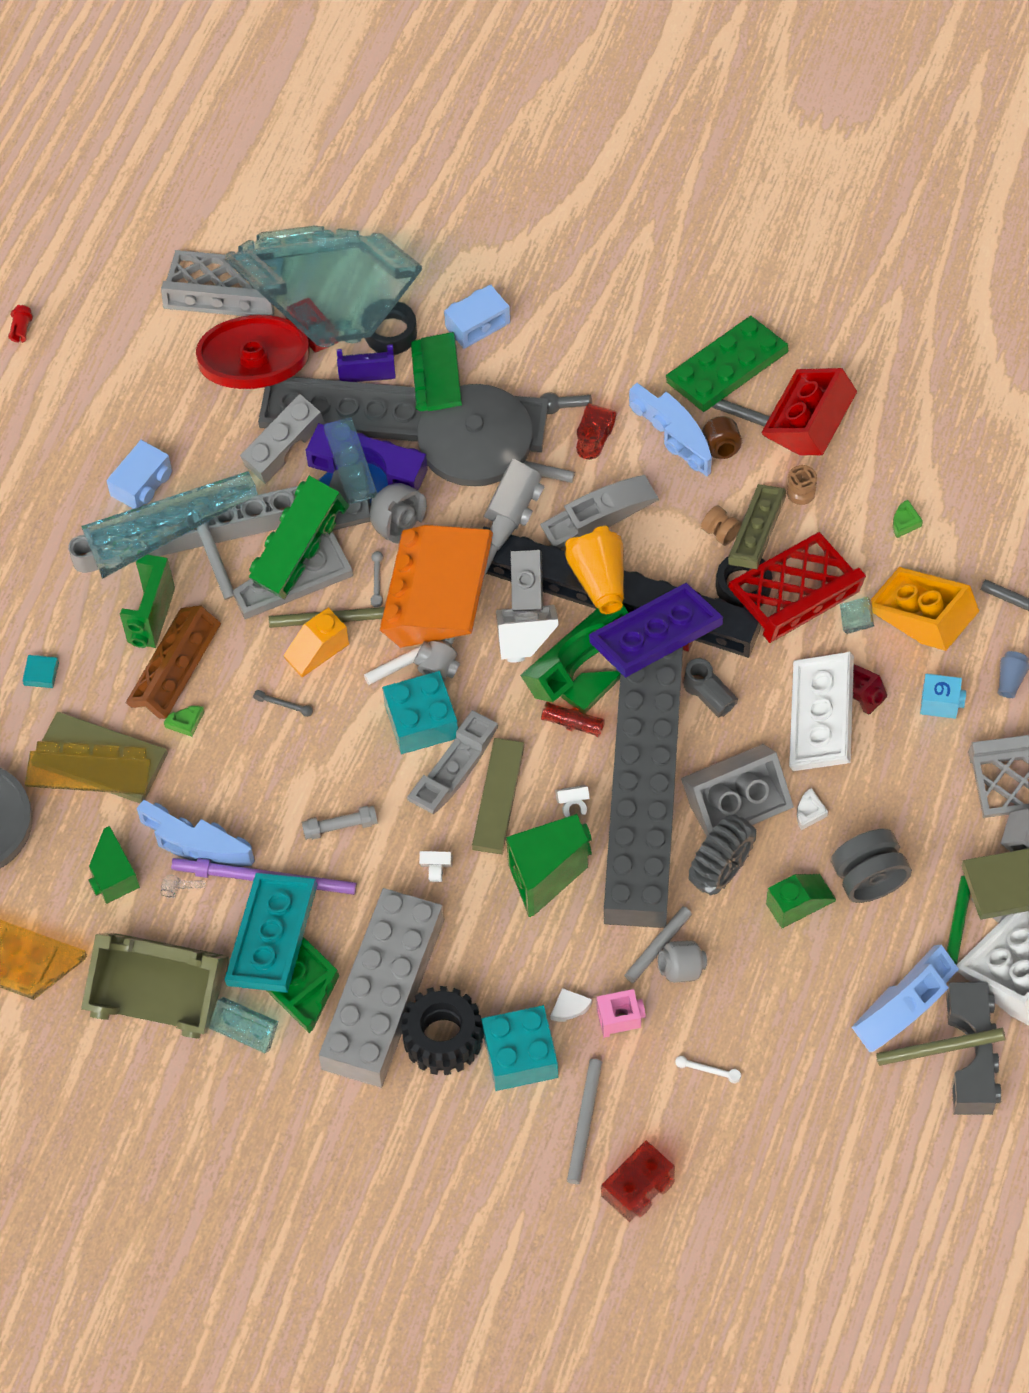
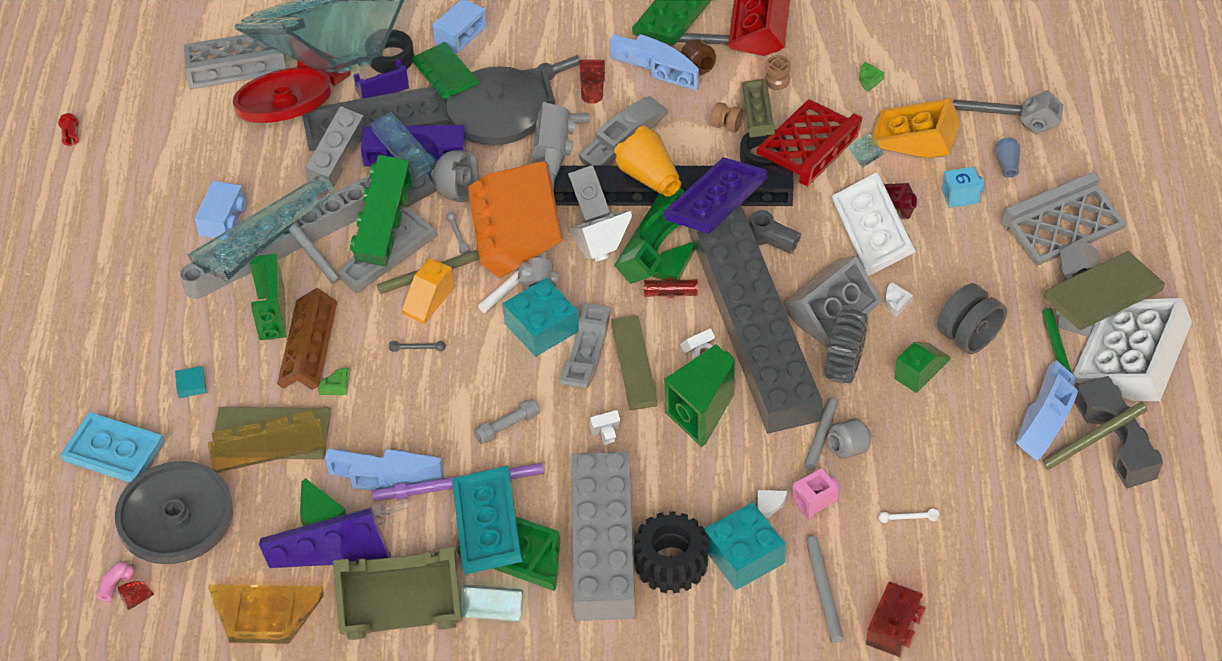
camera: 20 degrees left, 10 degrees down
none -> dark purple wing [259,508,391,568]

